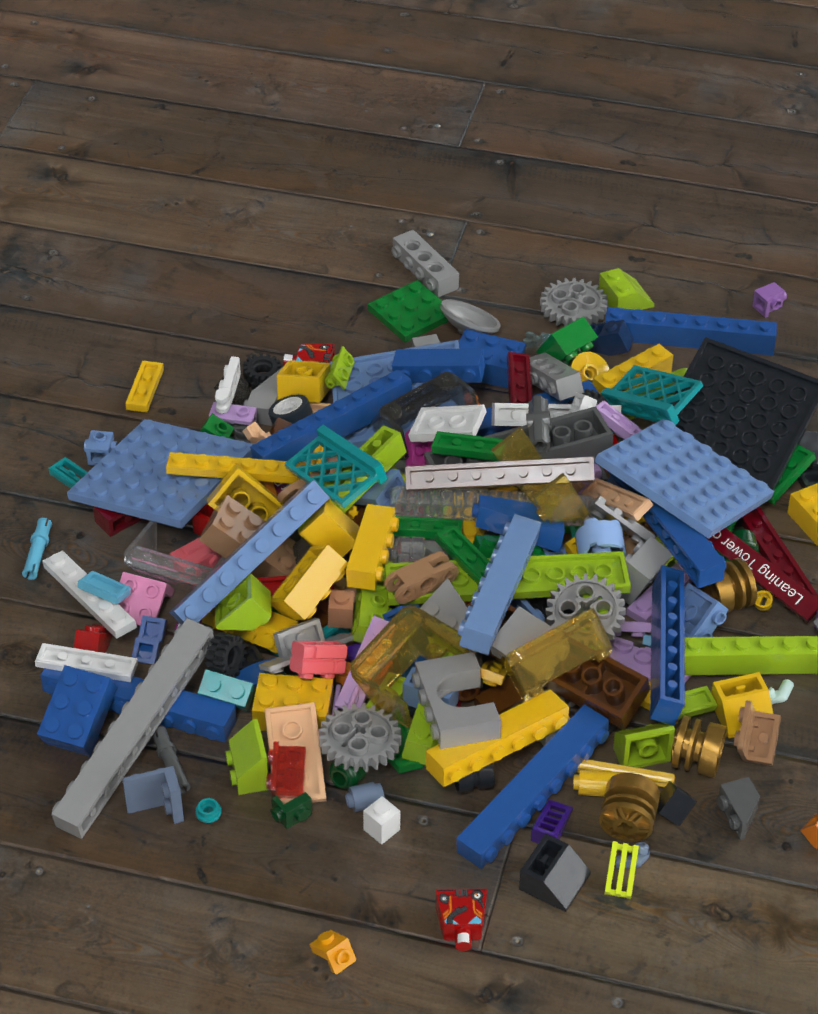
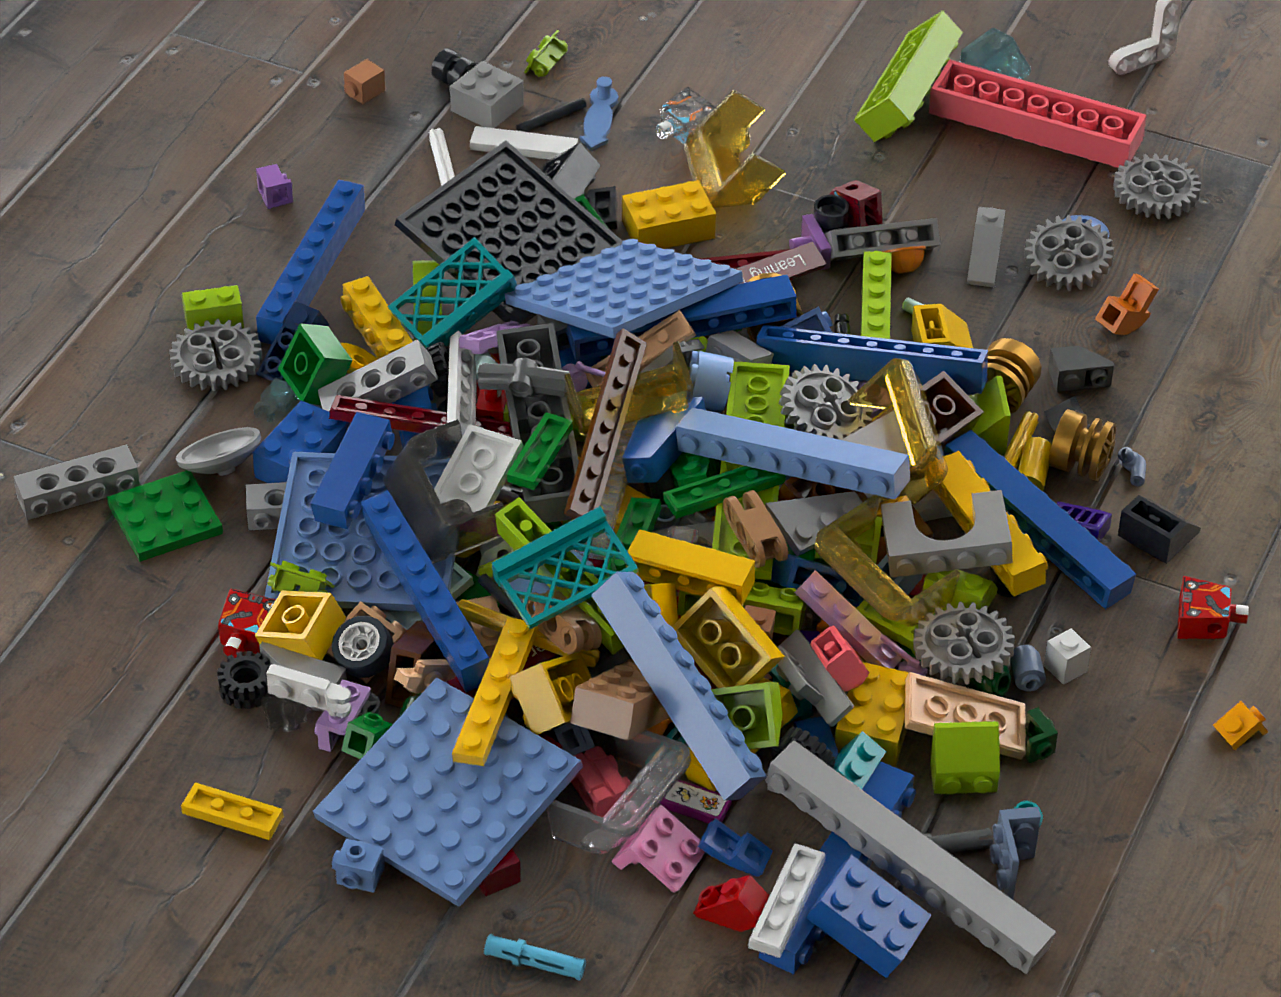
camera: 80 degrees left, 0 degrees up
white plate [43,550,137,639] -> none
teal tile [49,457,88,489] -> none
medium azure tile [78,571,131,605] -> none
clear red bracket [266,741,306,799] -> none
white bracket [569,392,597,413] -> none
neon yellow tile [604,841,639,899] -> none
medium nougat bracket [734,700,781,766] -> none

